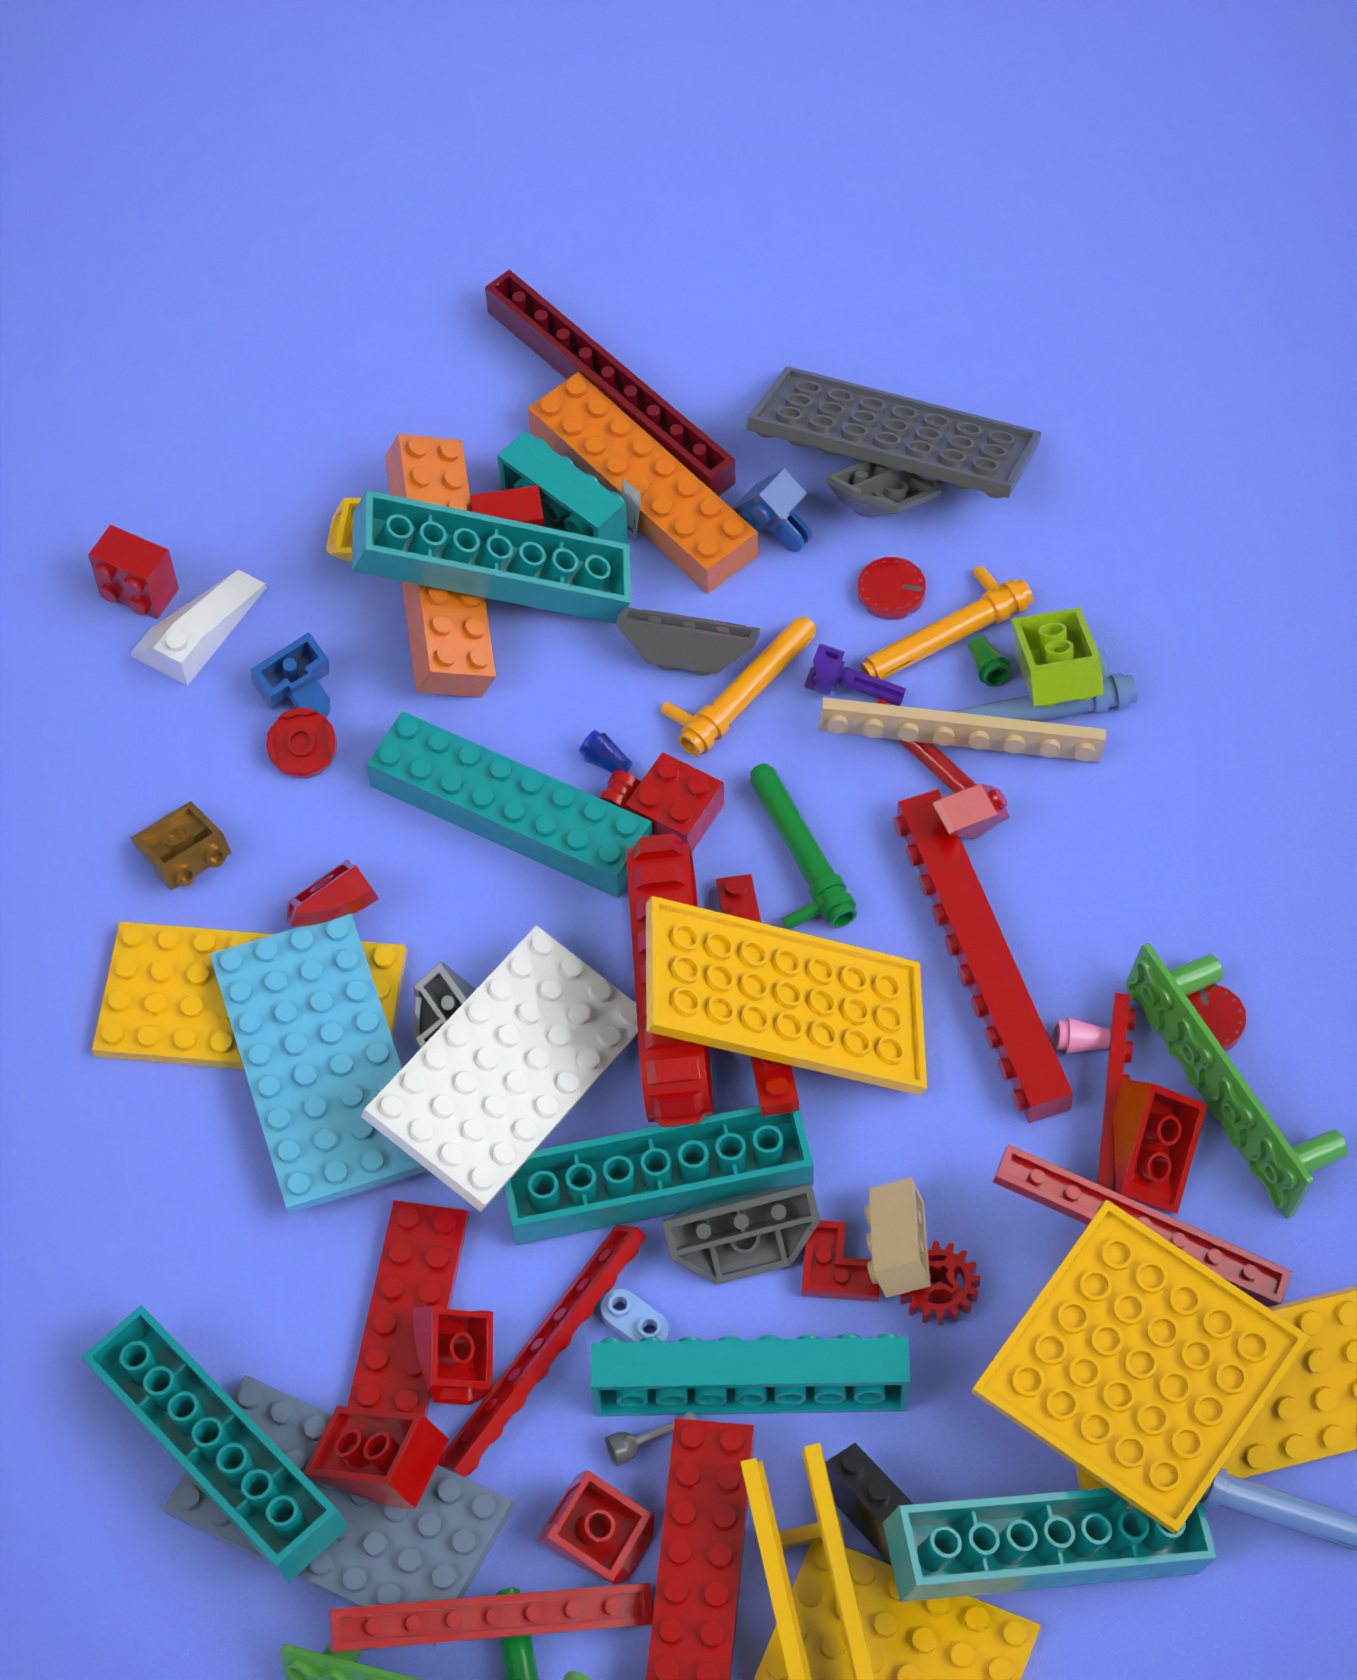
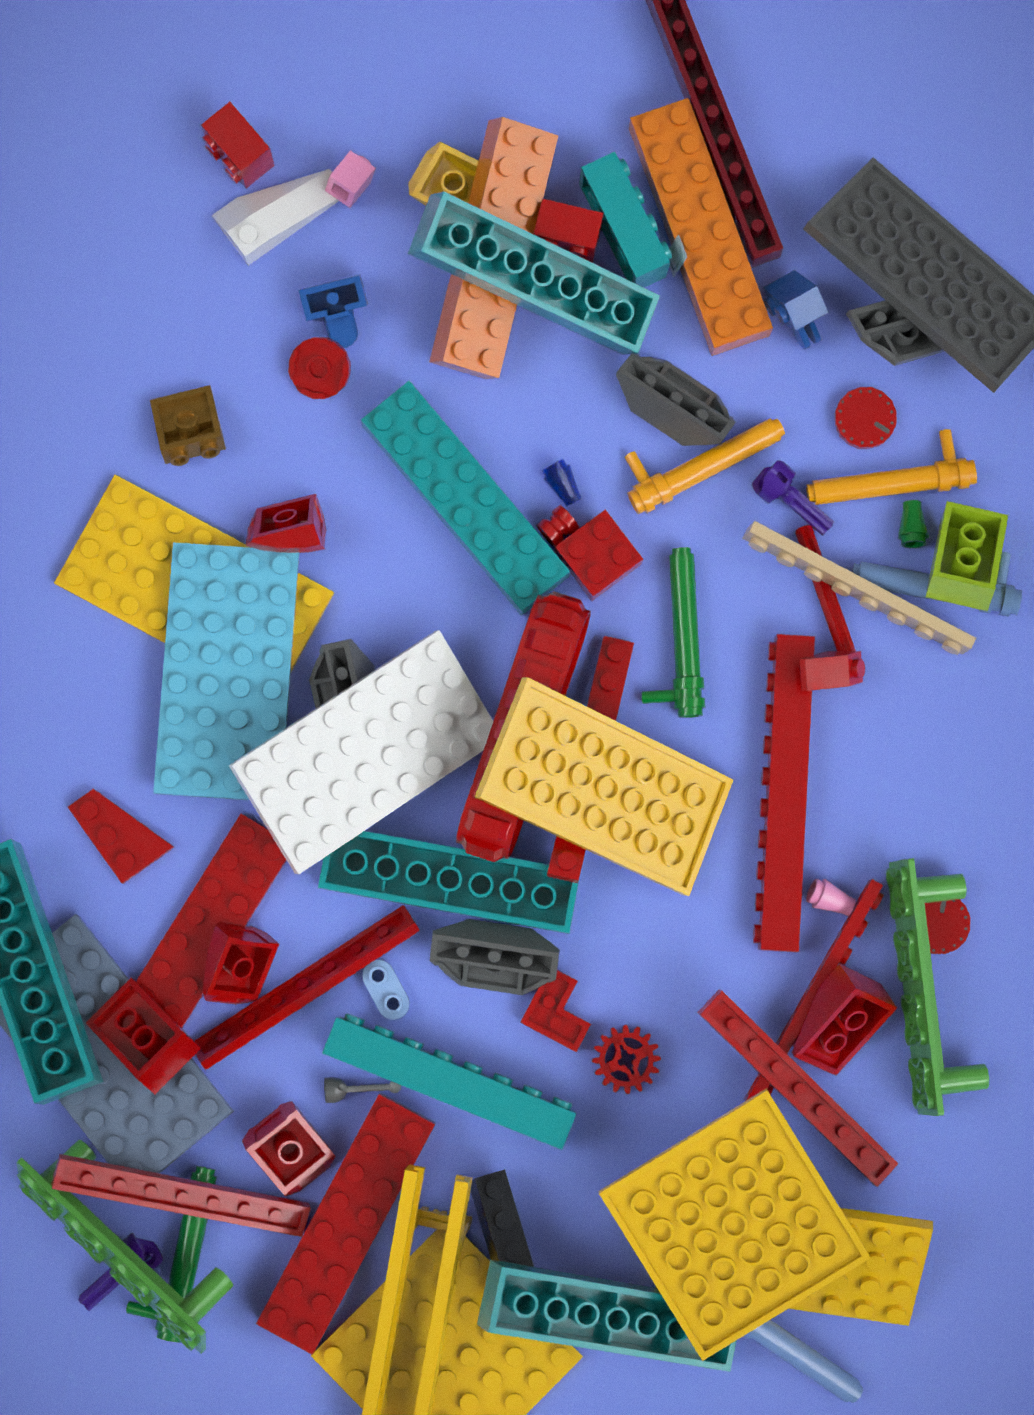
camera: 15 degrees right, 25 degrees up
tan brick [864,1177,930,1298] -> none
none -> red wing [68,789,175,884]
none -> bright pink brick [325,150,376,208]

